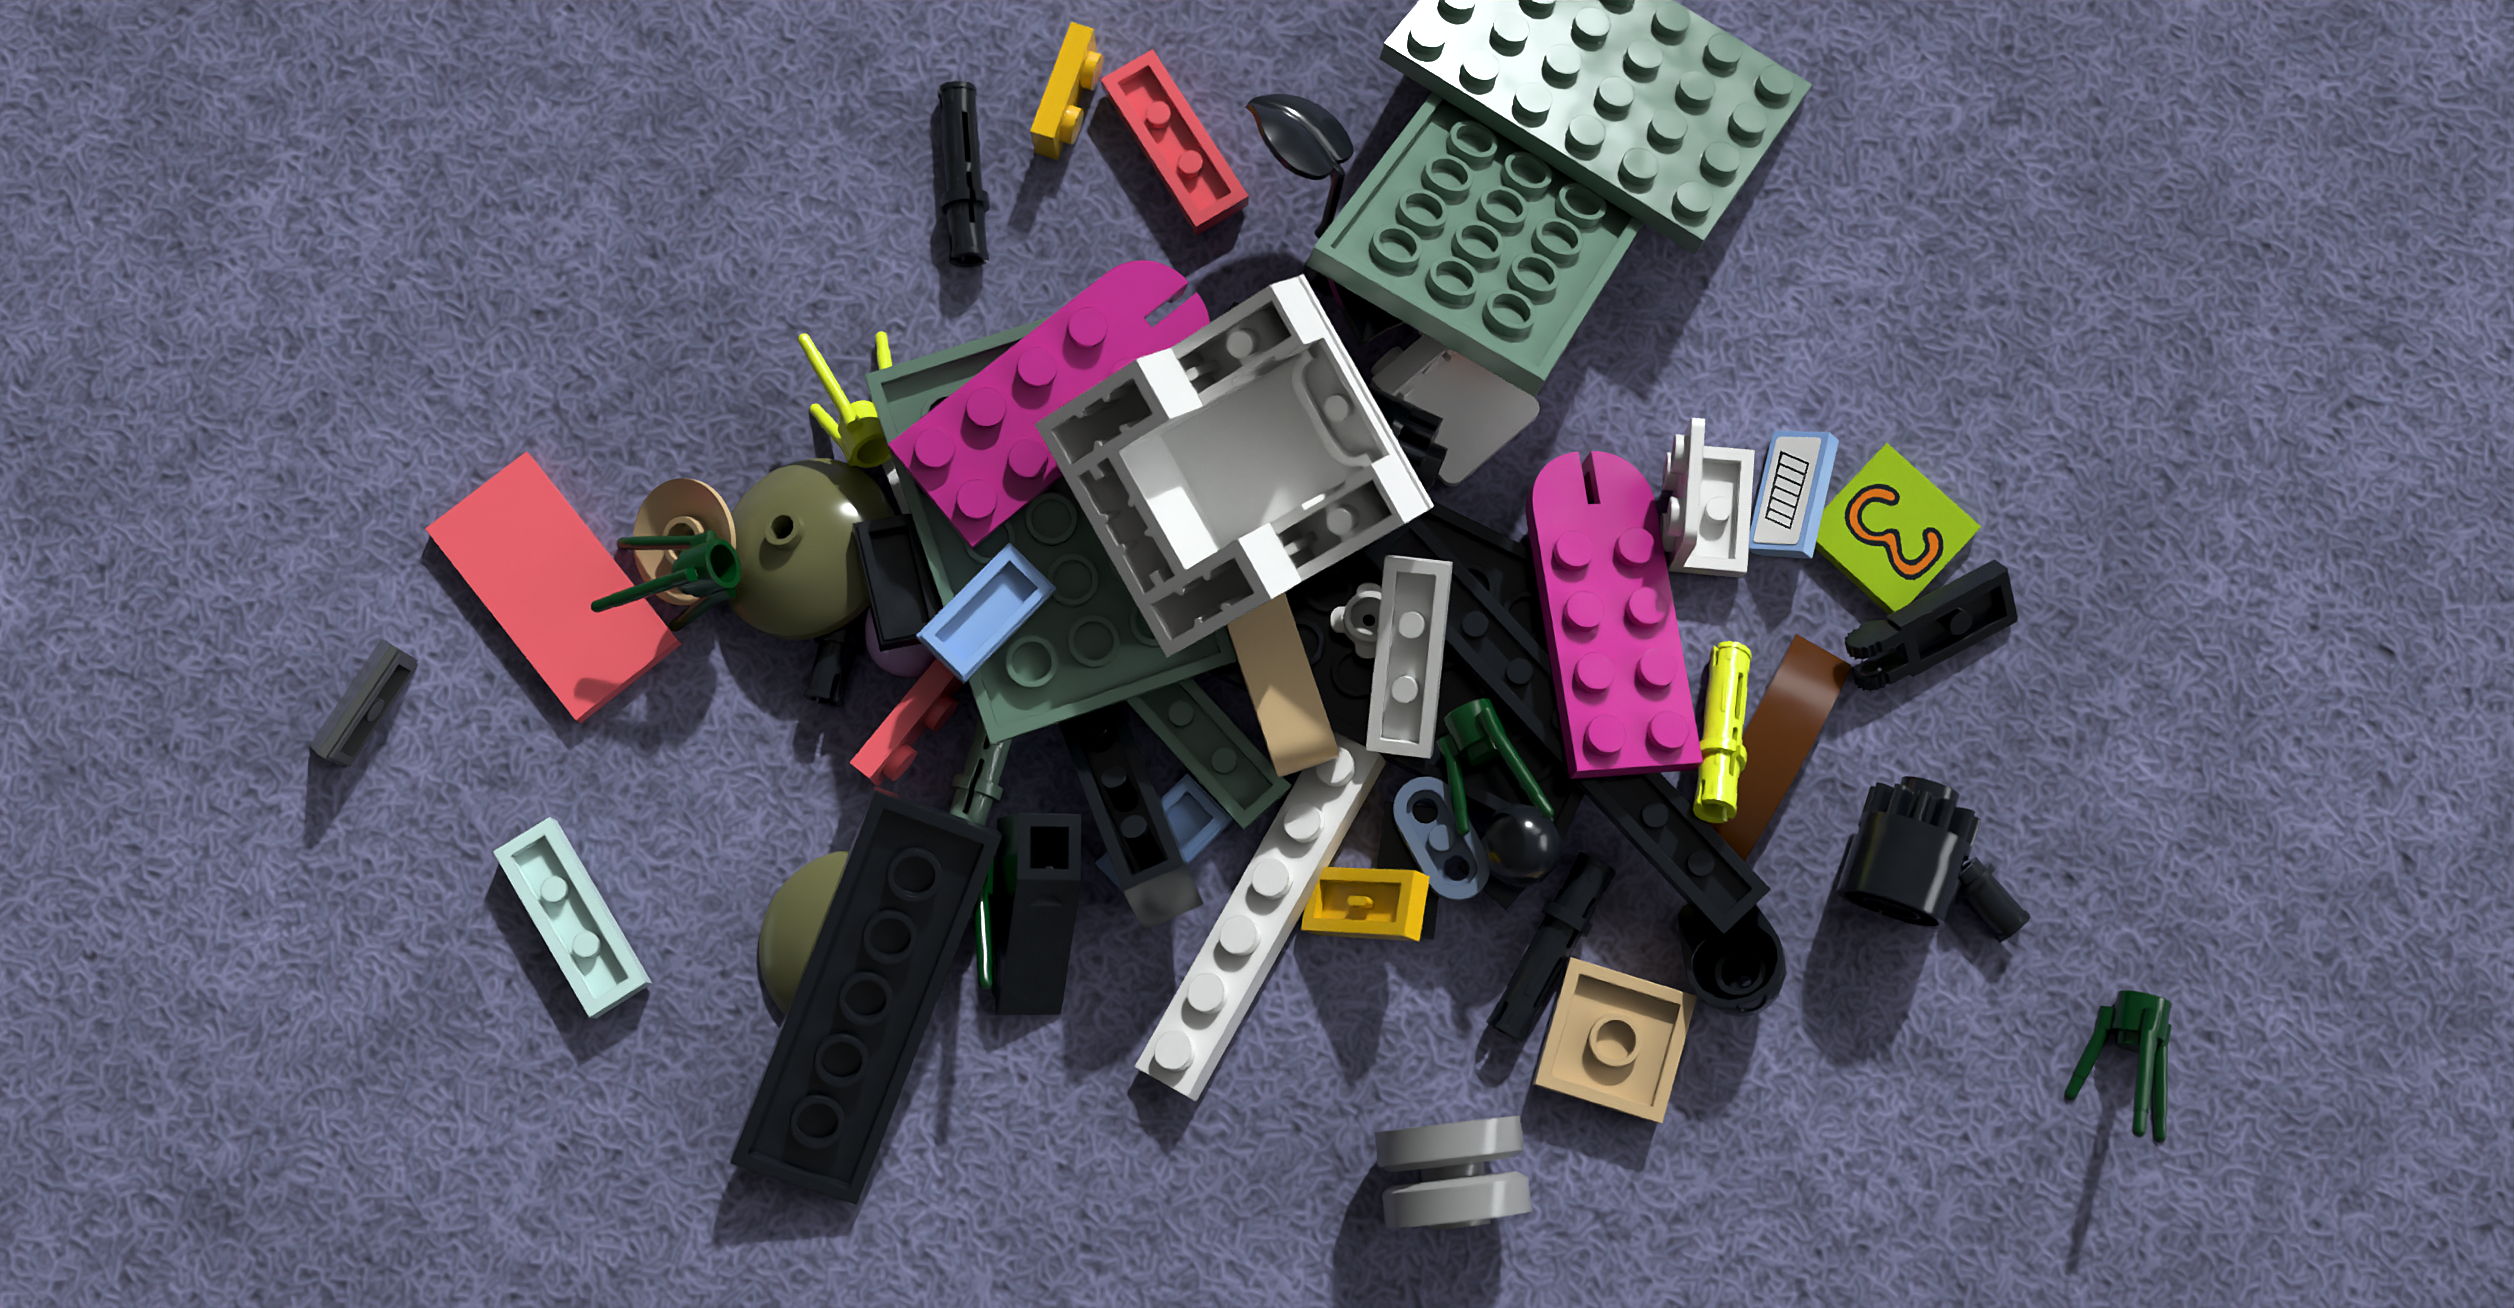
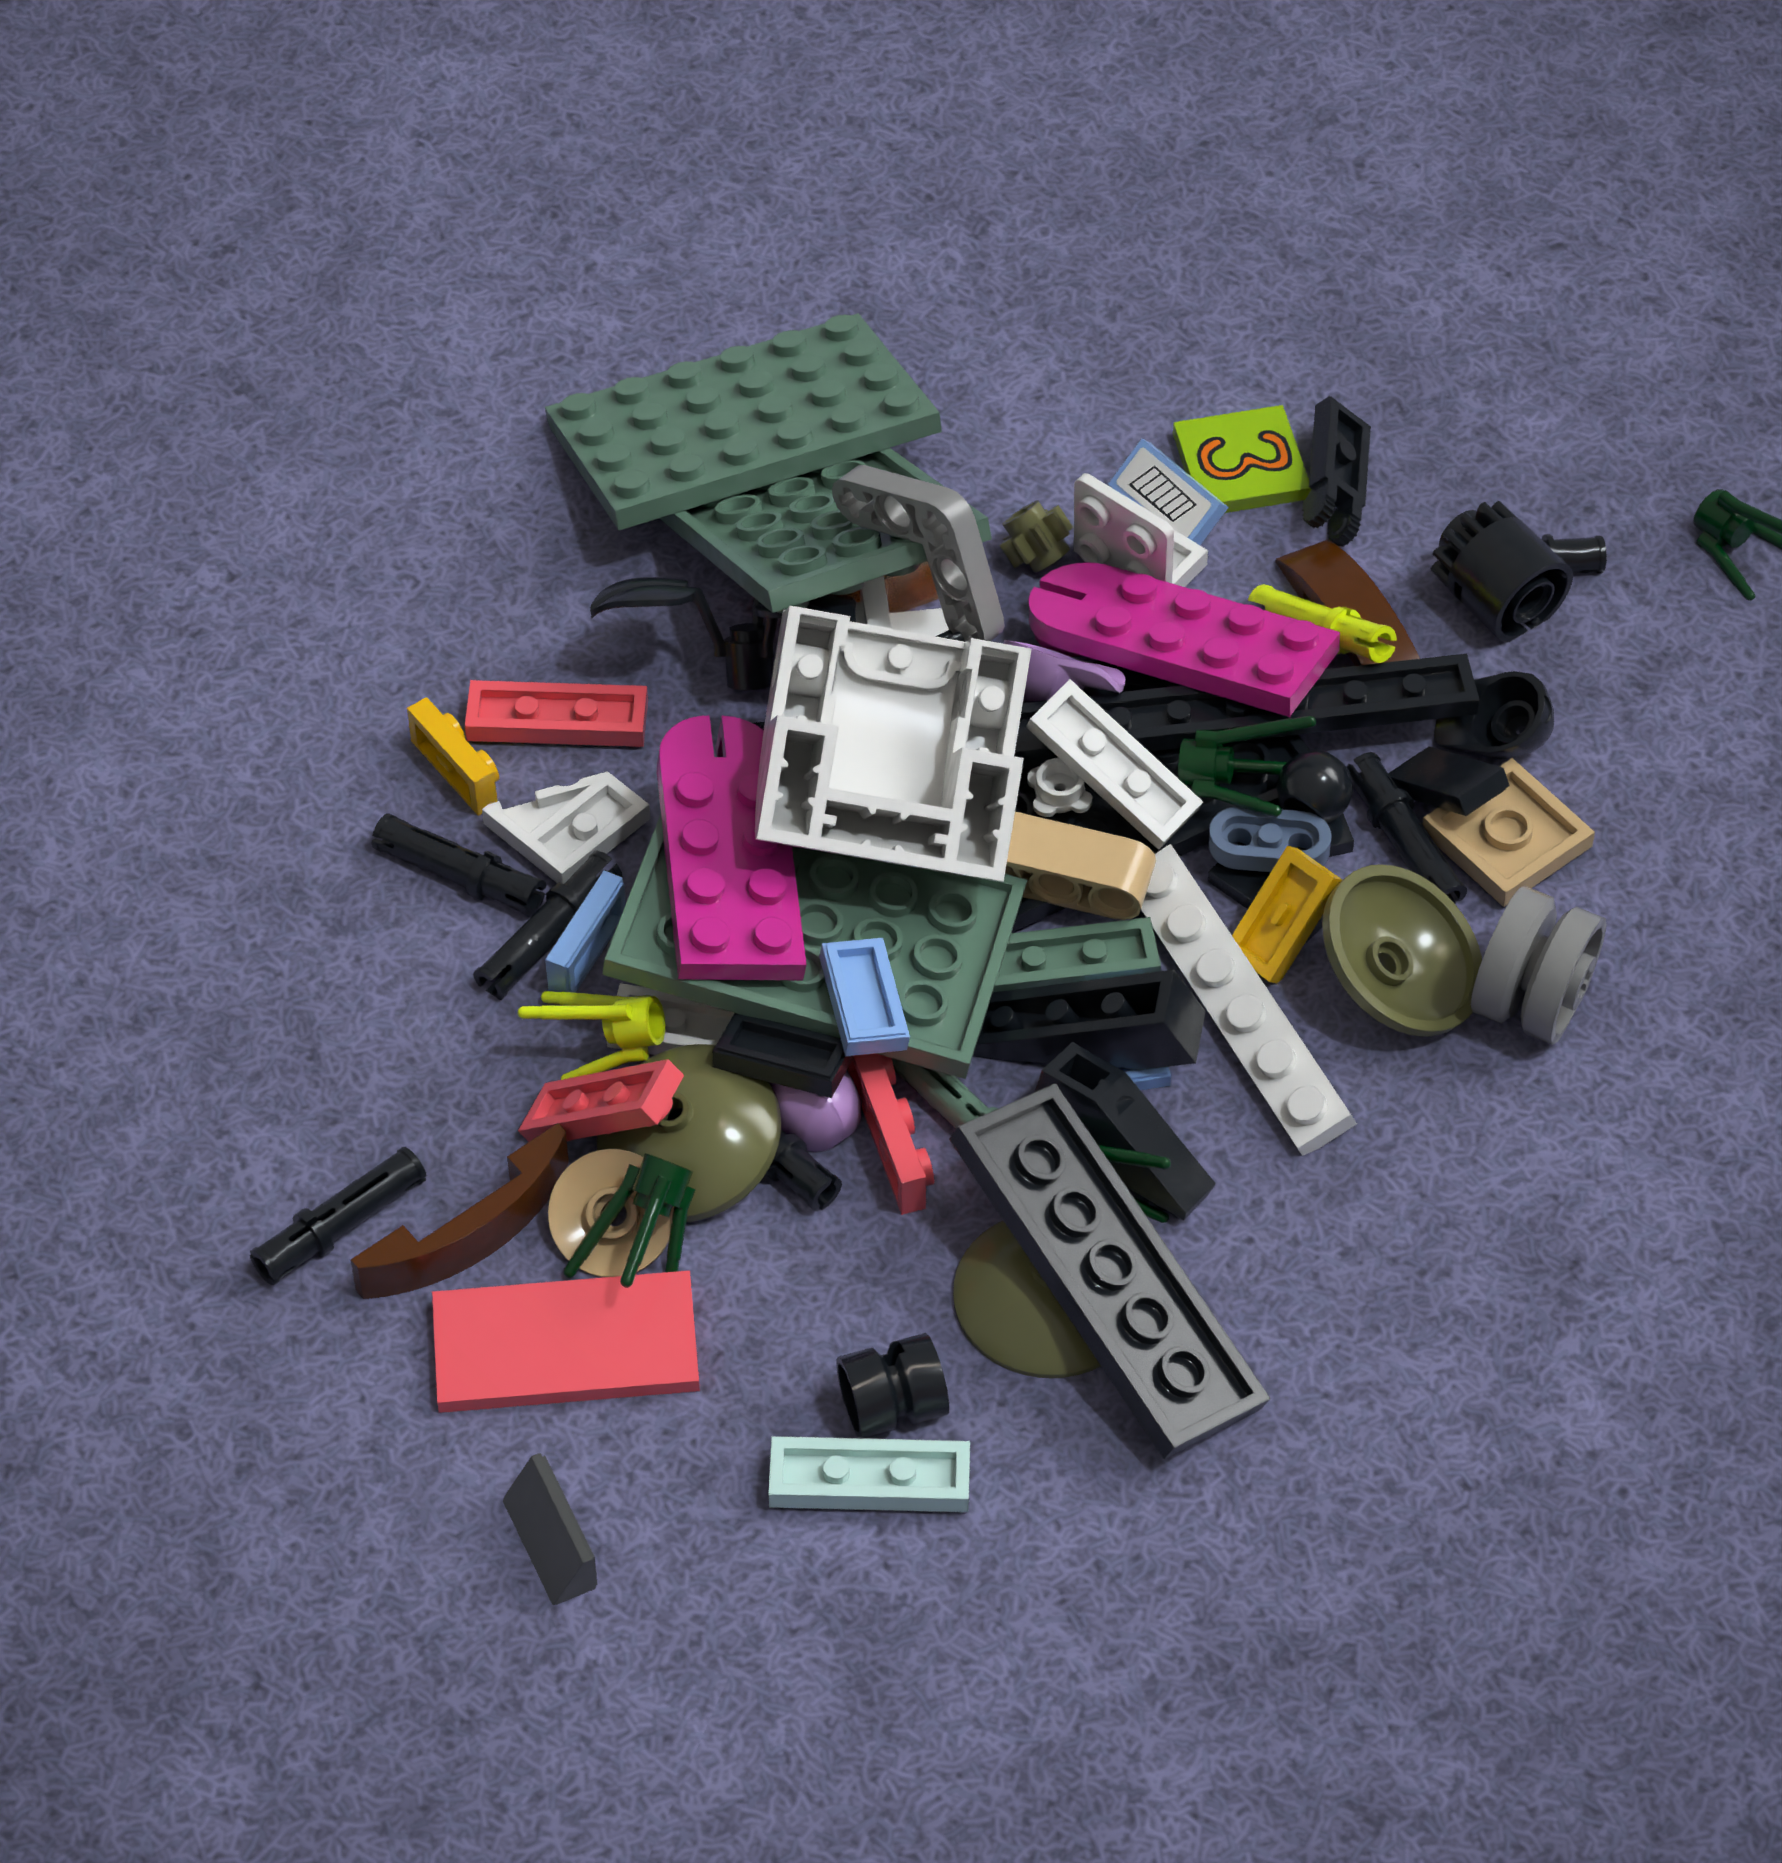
camera: 55 degrees left, 25 degrees down
none -> black pin [250,1147,426,1285]
none -> reddish brown slope [351,1123,569,1299]
none -> black pin [473,850,623,1000]
none -> white wing [482,771,650,884]
none -> coral plate [518,1059,684,1142]
none -> light blue tile [545,871,626,992]
none -> light grey beam [832,465,1005,642]
none -> black wheel [836,1333,950,1439]
none -> olive gear [999,500,1073,573]
none -> lavender cap [1003,640,1126,702]
none -> olive dish [1322,864,1482,1037]
none -> black tile [1388,746,1510,816]

